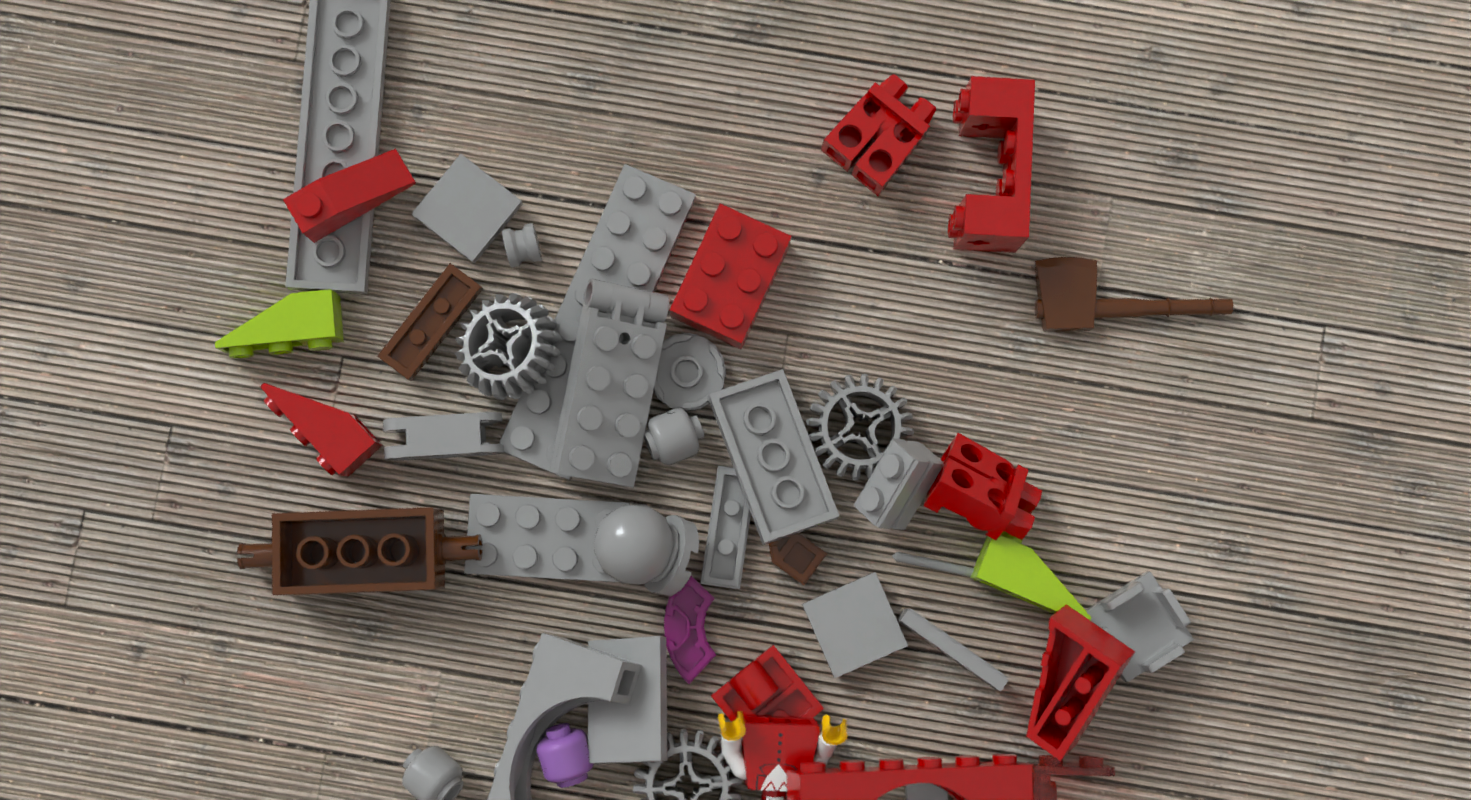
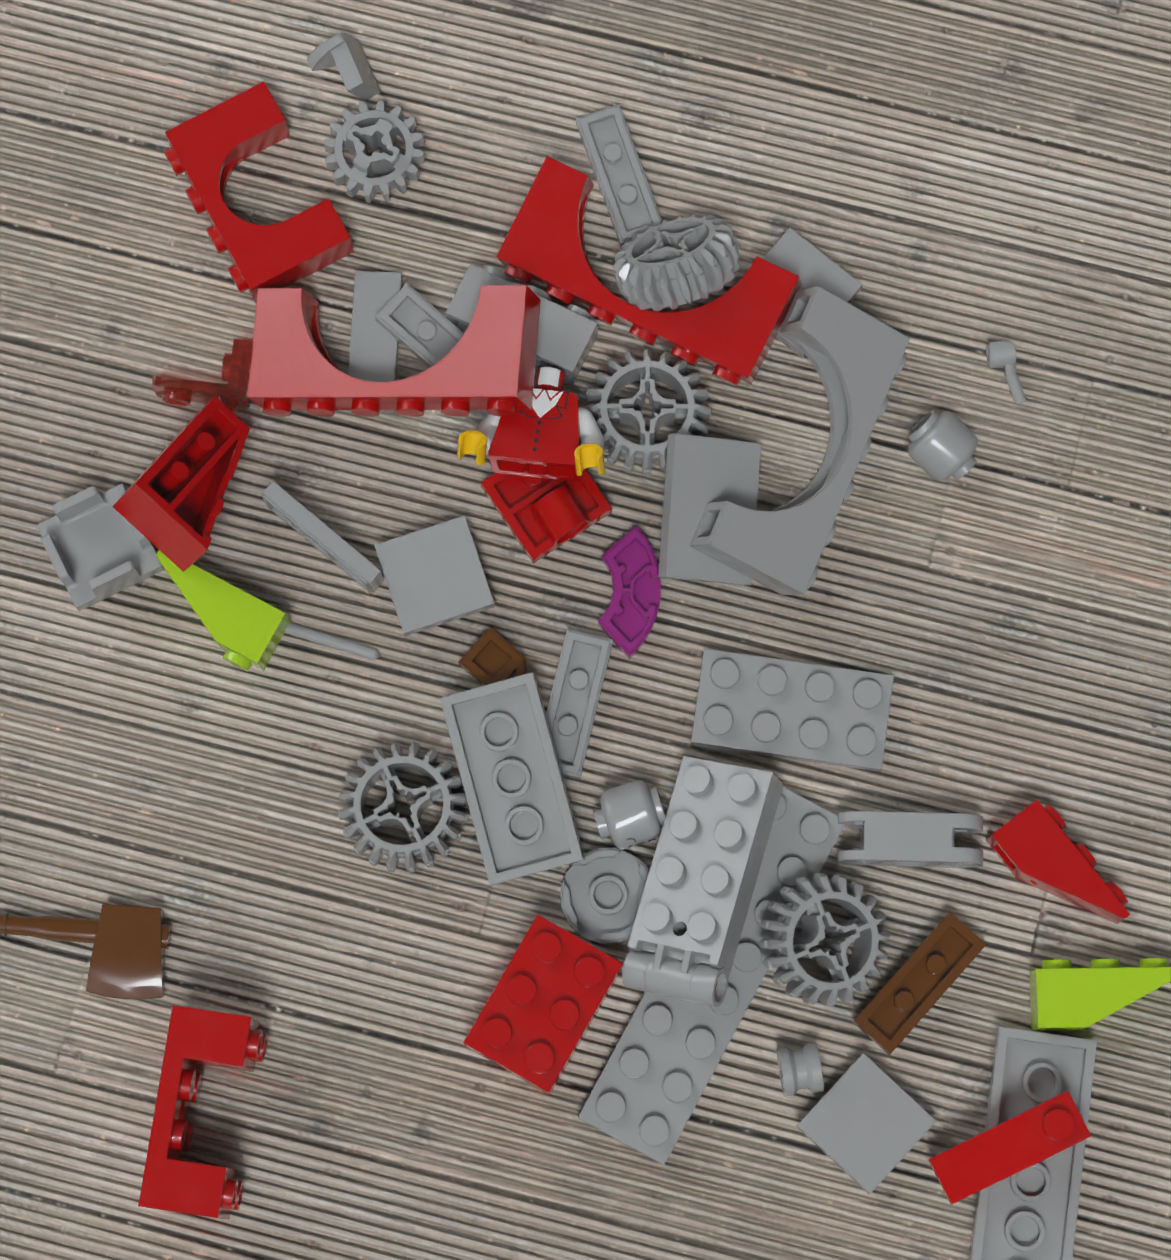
camera: 170 degrees left, 5 degrees down
reddish brown brick [237,507,483,595] -> none
medium lavender head [536,723,594,788] -> none
light grey tile [594,504,699,596] -> none
red hips [821,74,936,196] -> none
light grey brick [854,438,944,530] -> none
red hips [923,433,1043,540] -> none

